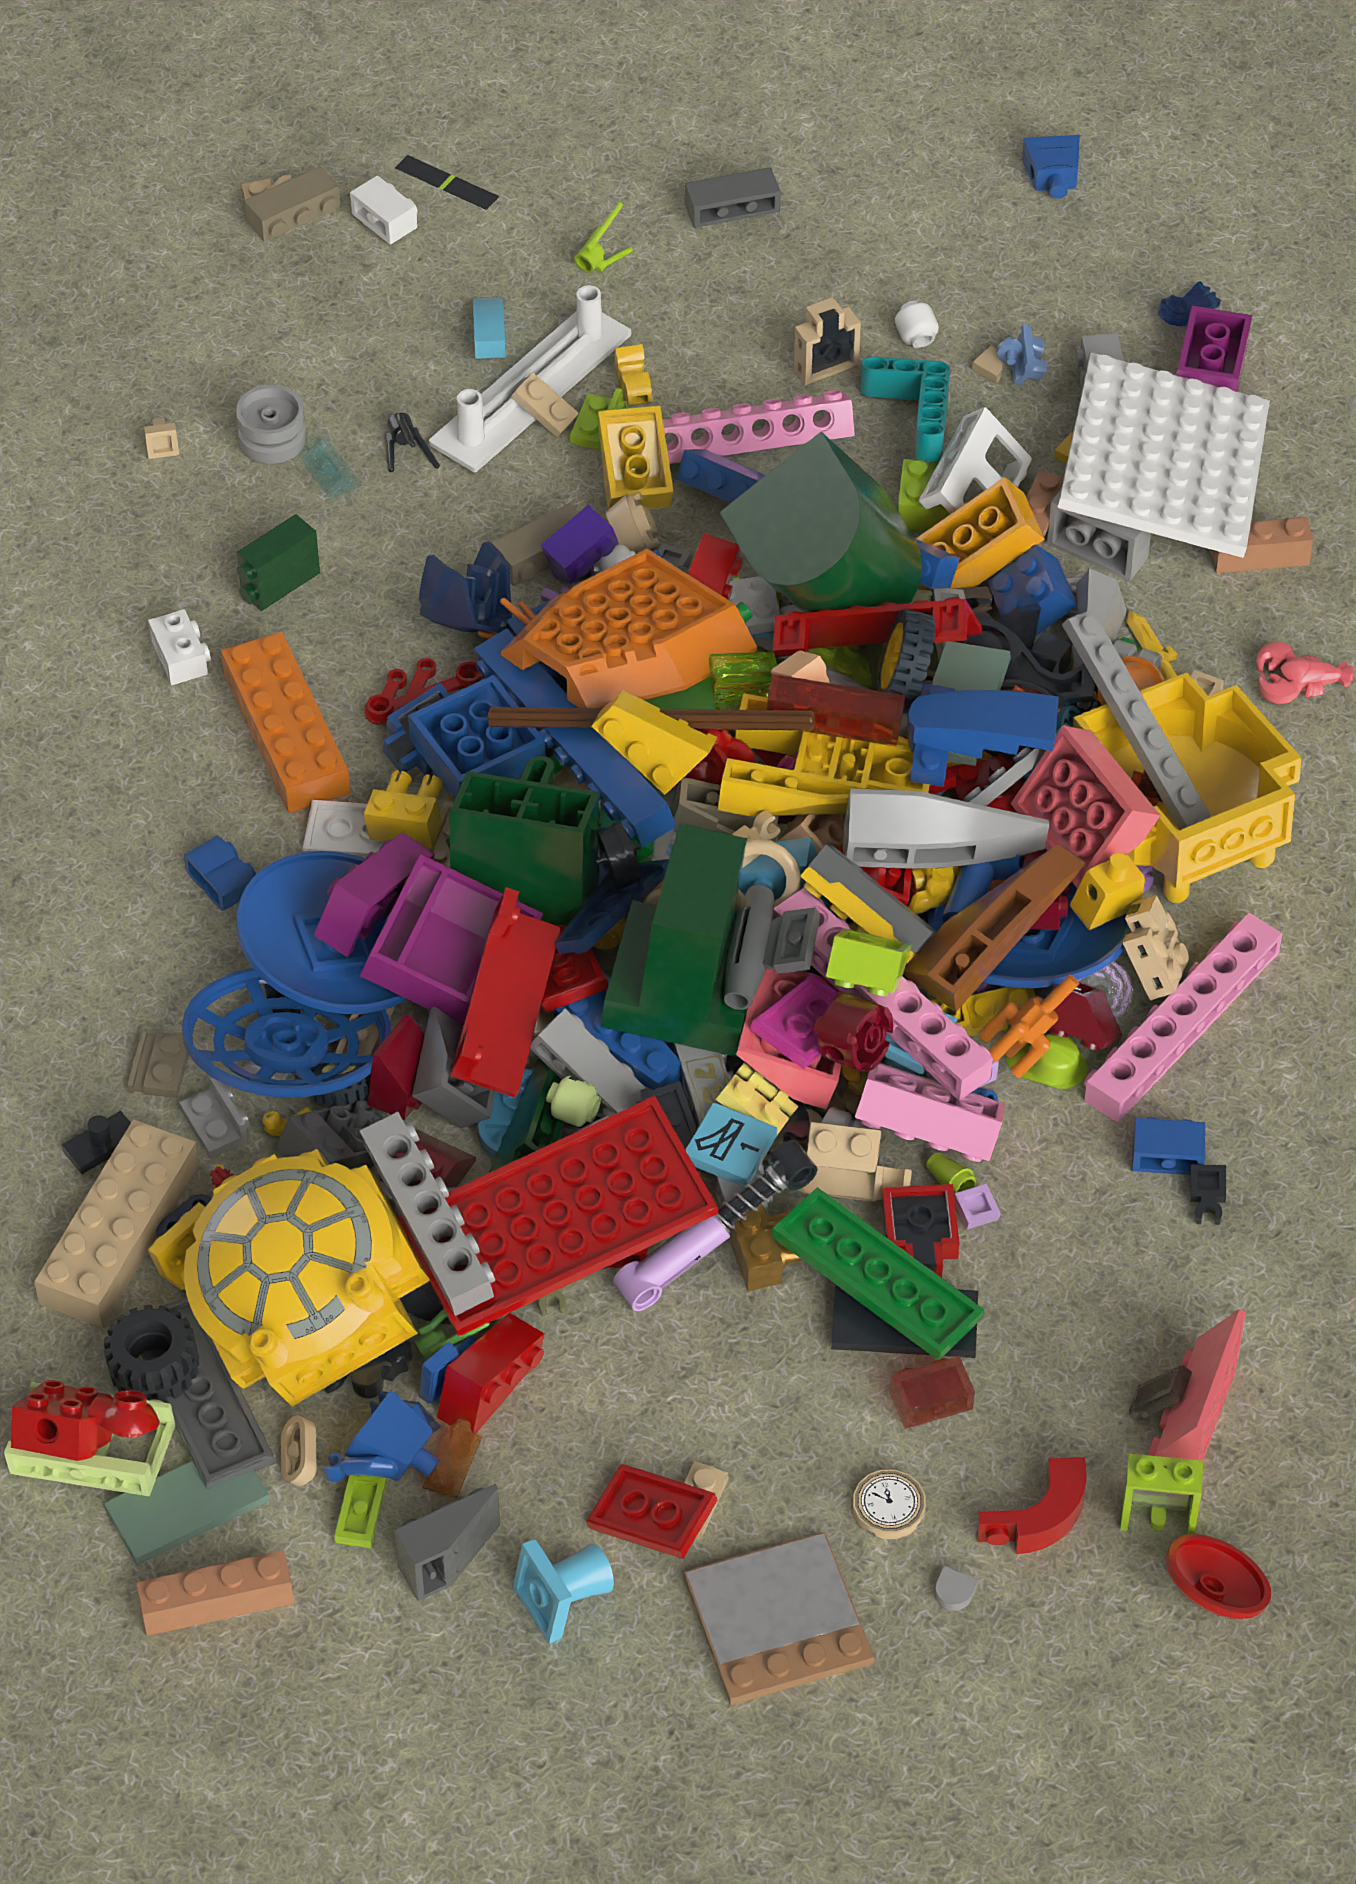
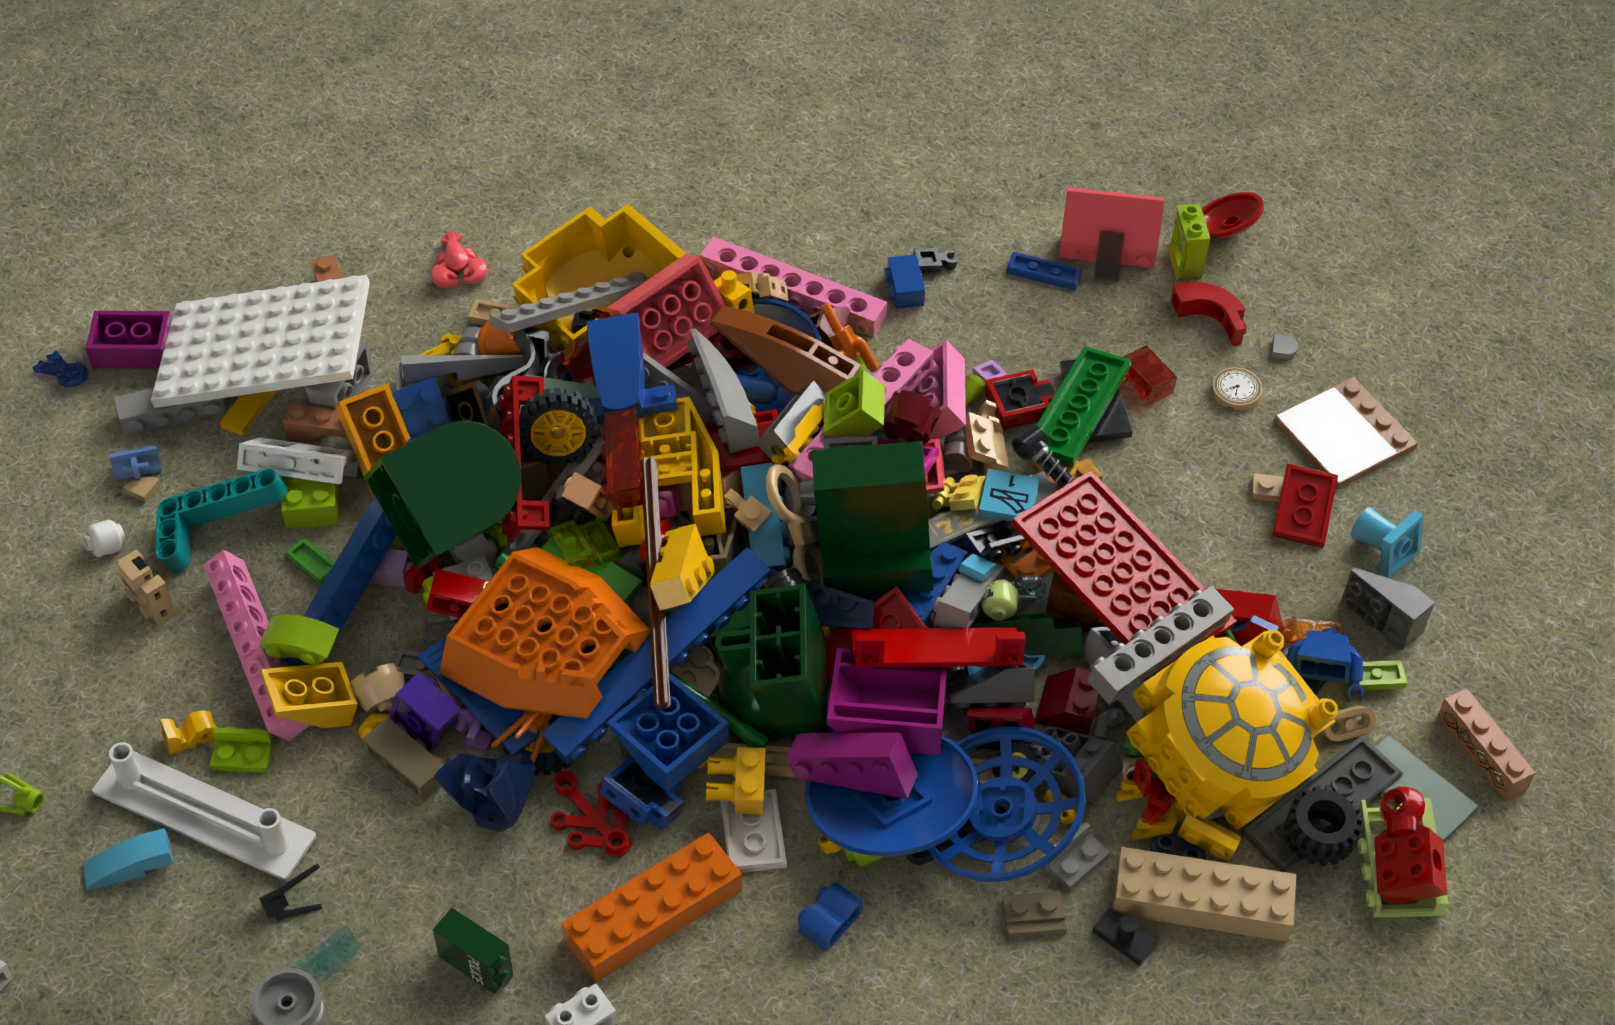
camera: 105 degrees left, 0 degrees up
tan plate [511,372,579,437] -> none
none -> lime brick [258,614,339,664]
none -> medium azure tile [959,554,996,582]
none -> blue tile [1006,252,1082,291]

